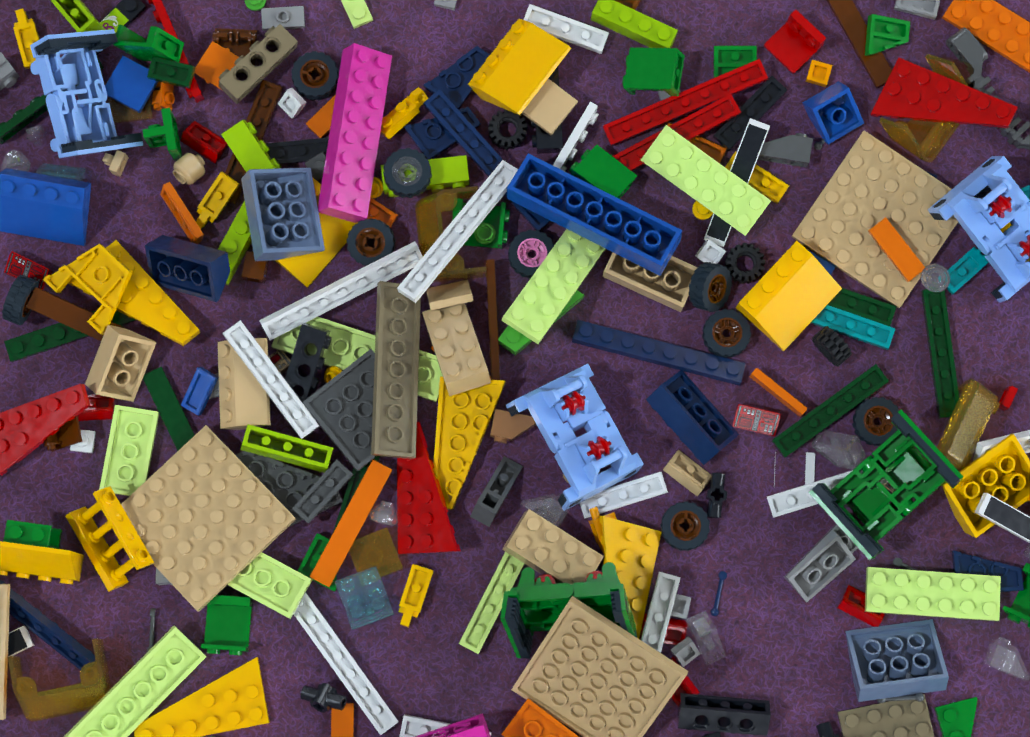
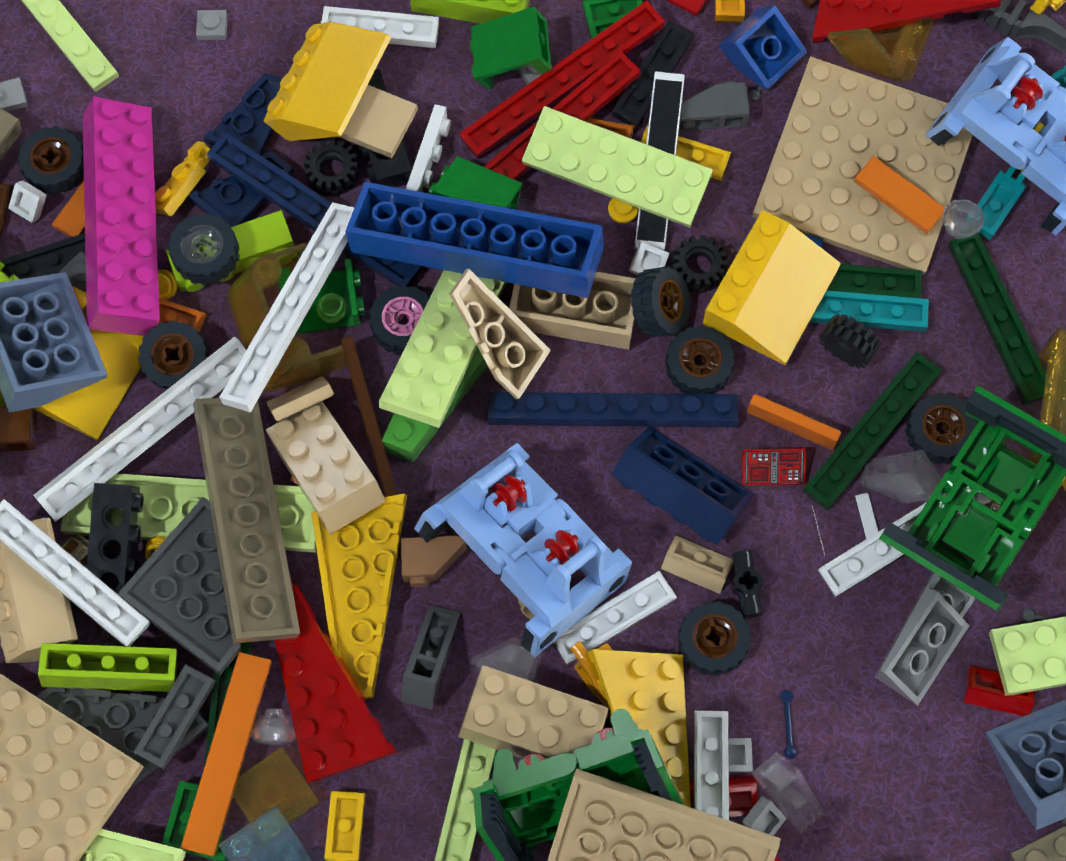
camera: 10 degrees left, 10 degrees down
none -> tan wedge [449,269,551,399]

